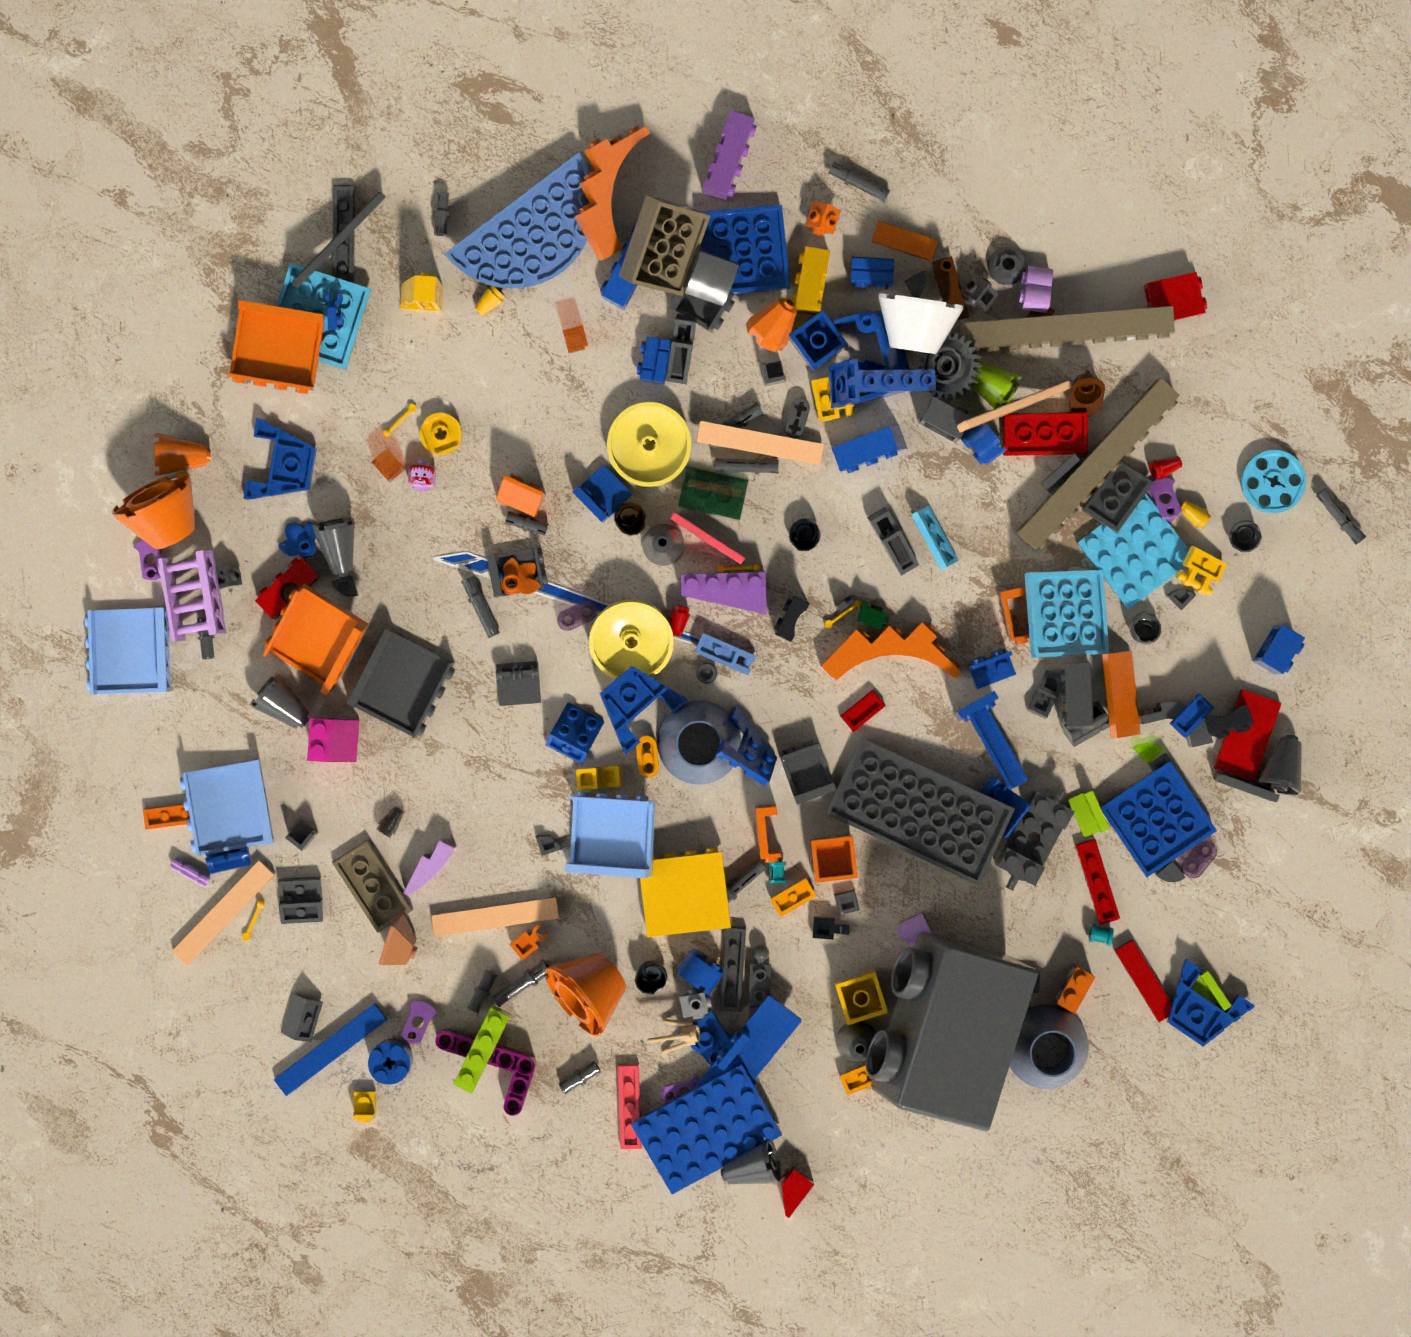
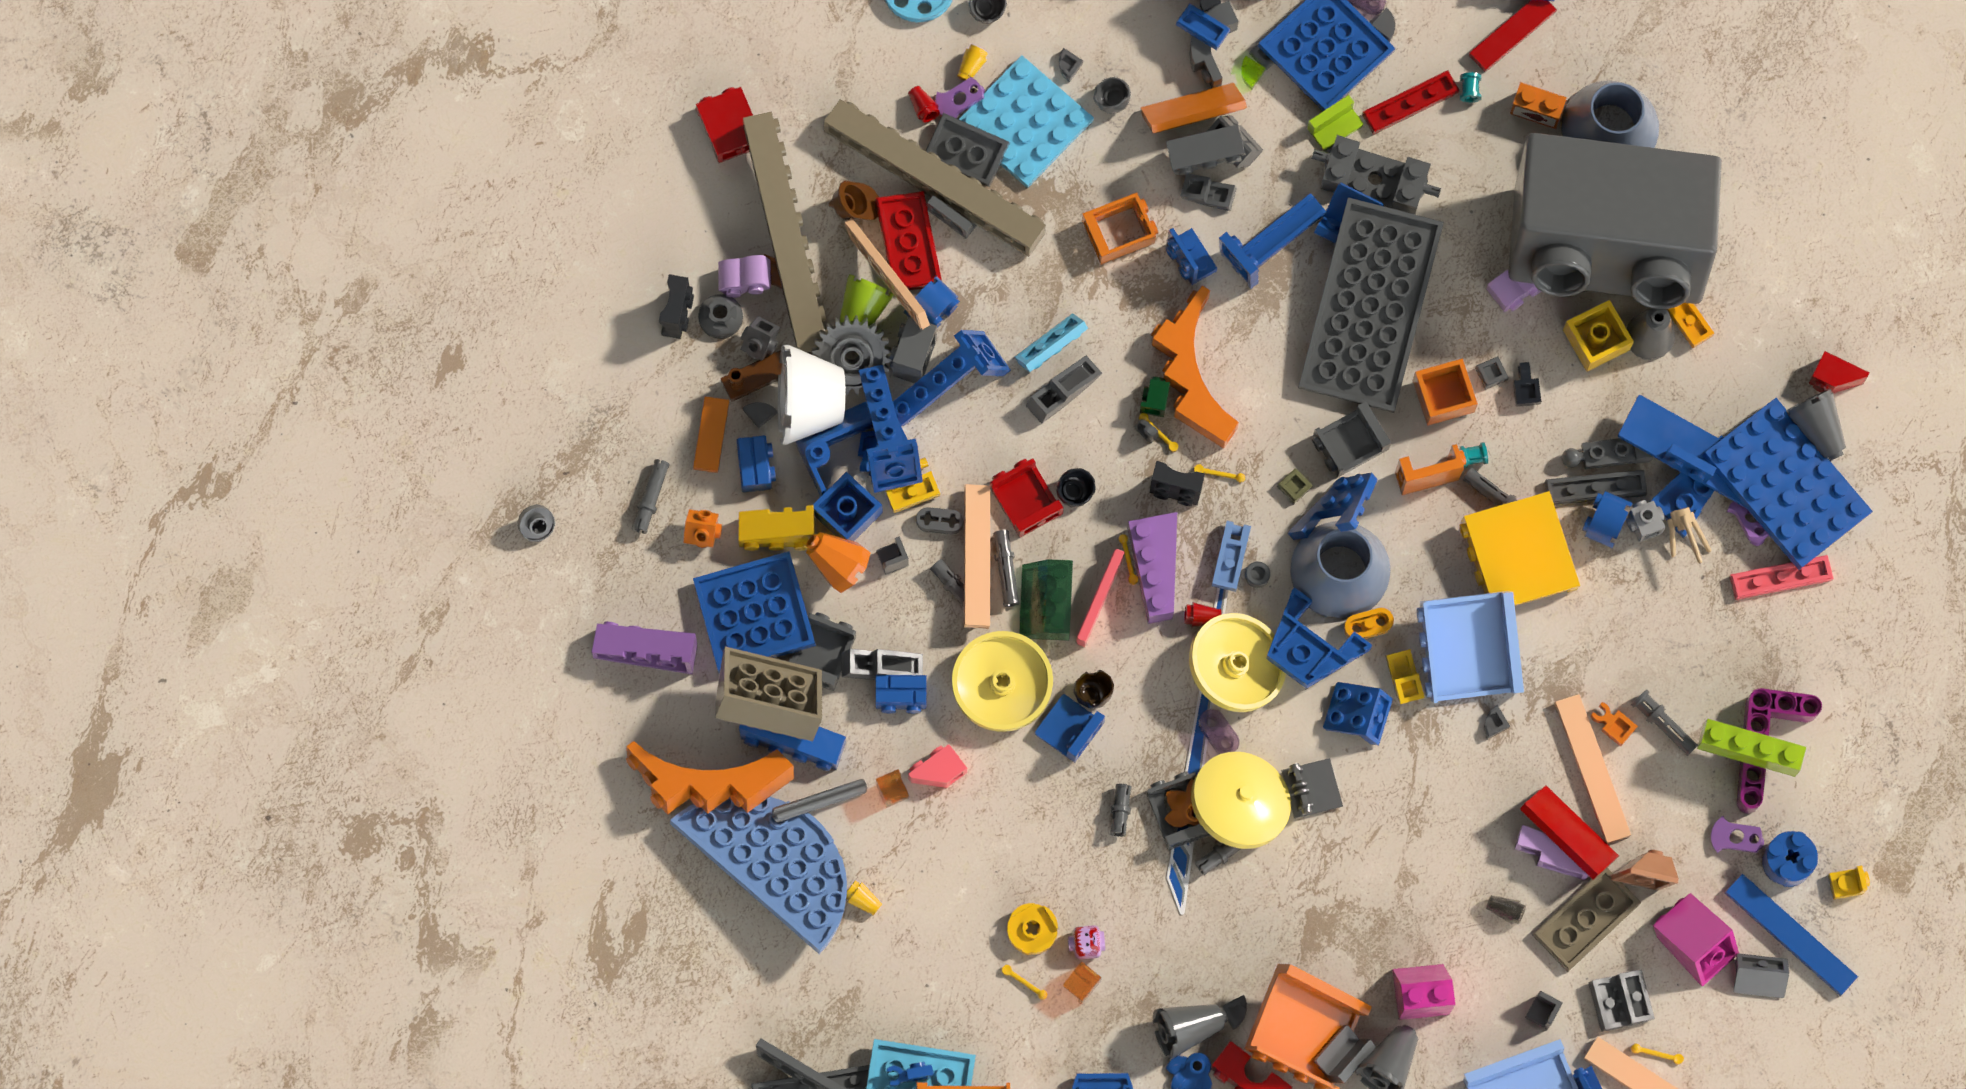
camera: 105 degrees left, 15 degrees down
dark grey panel [347,629,456,738] -> none
yellow wedge [400,272,443,311] -> none
dark grey pin [433,192,450,236] -> none
dark grey pin [467,970,498,1014] -> none
orange slope [496,474,546,518] -> none
orange cone [545,953,626,1037] -> none
dark grey pin [559,1061,601,1095] -> none
black hair [635,961,668,995] -> none
dark grey cone [642,524,684,566] -> none
dark grey slope [684,250,739,306] -> none
light orange plate [769,878,817,917] -> none
blue wedge [832,425,908,474] -> none
red tile [840,689,886,732] -> none
medium azure plate [1025,570,1109,658] -> none
yellow plate [1176,546,1227,595] -> none
none -> dark grey plate [517,504,555,542]
none -> black brick [659,274,694,339]
none -> axle [772,779,867,822]
none -> blue bracket [893,330,1011,426]
none -> coral slope [908,744,967,788]
none -> red panel [990,458,1064,538]
none -> light yellow dish [1191,752,1291,849]
none -> yellow hinge [1194,464,1245,483]
none -> olive tile [1277,468,1313,504]
none -> dark grey panel [1314,1025,1376,1083]
none -> red tile [1520,785,1619,880]
none -> dark pink slope [1653,893,1739,987]

